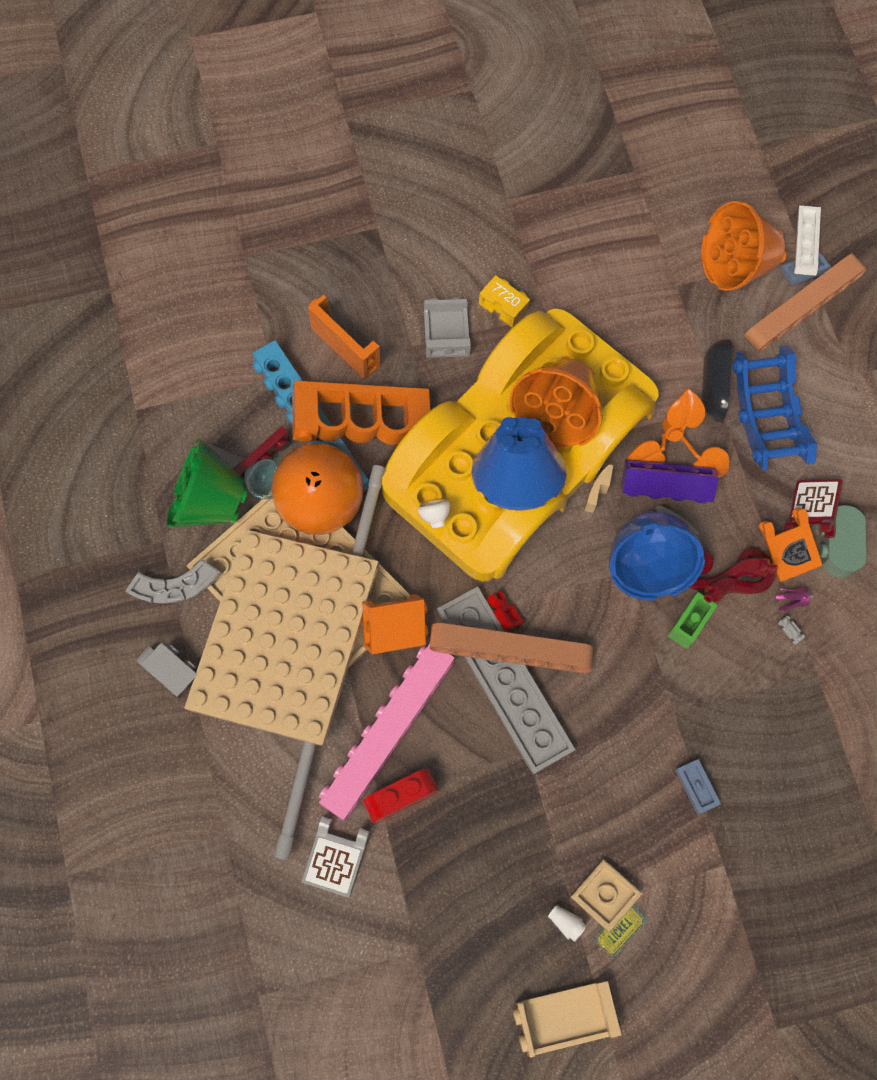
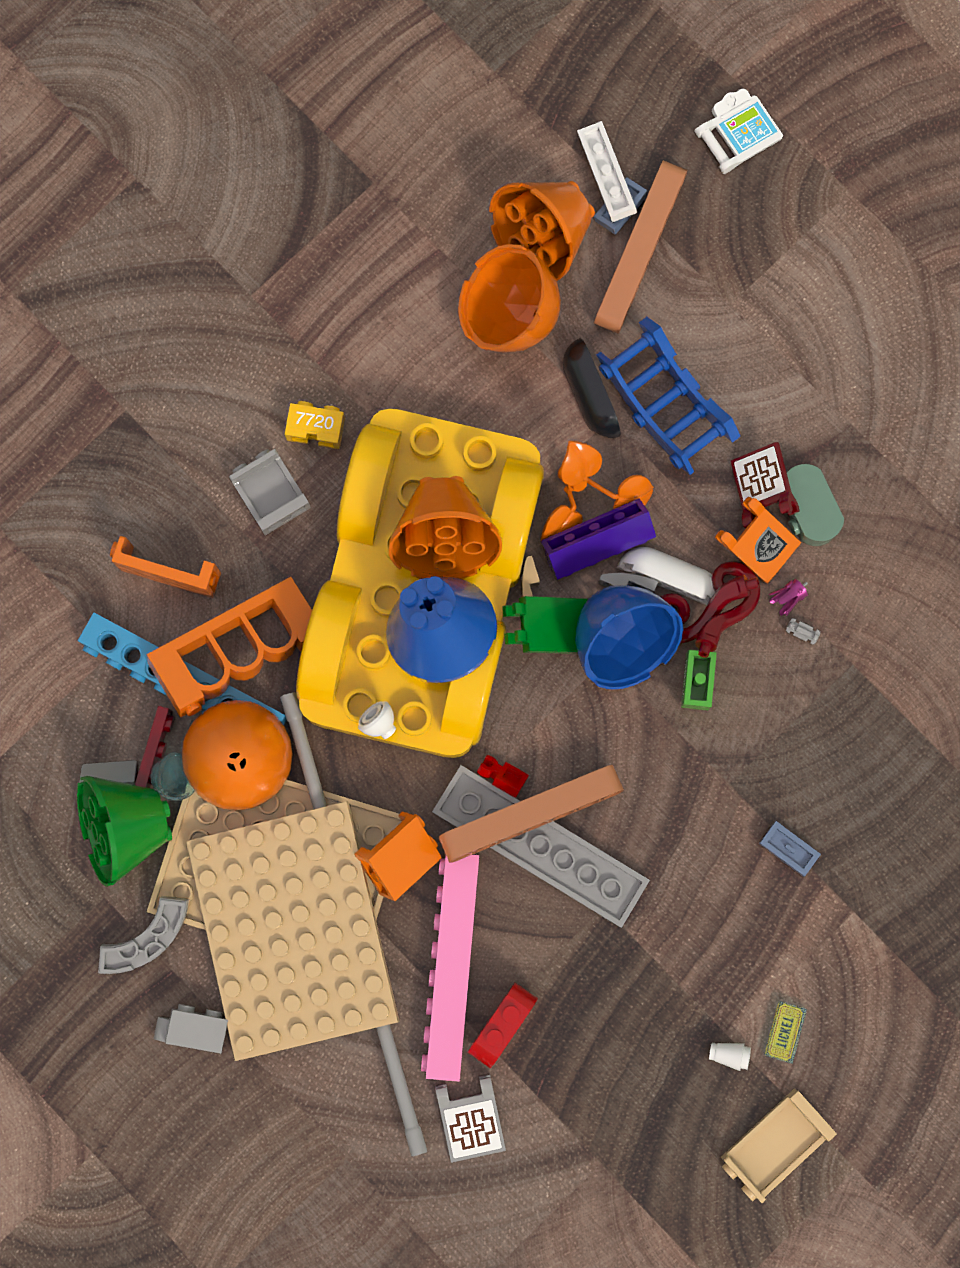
camera: 25 degrees left, 10 degrees up
tan tile [571,859,642,933] -> none
none -> orange piece [458,244,561,353]
none -> green tile [502,596,588,654]
none -> white brick [617,547,715,605]

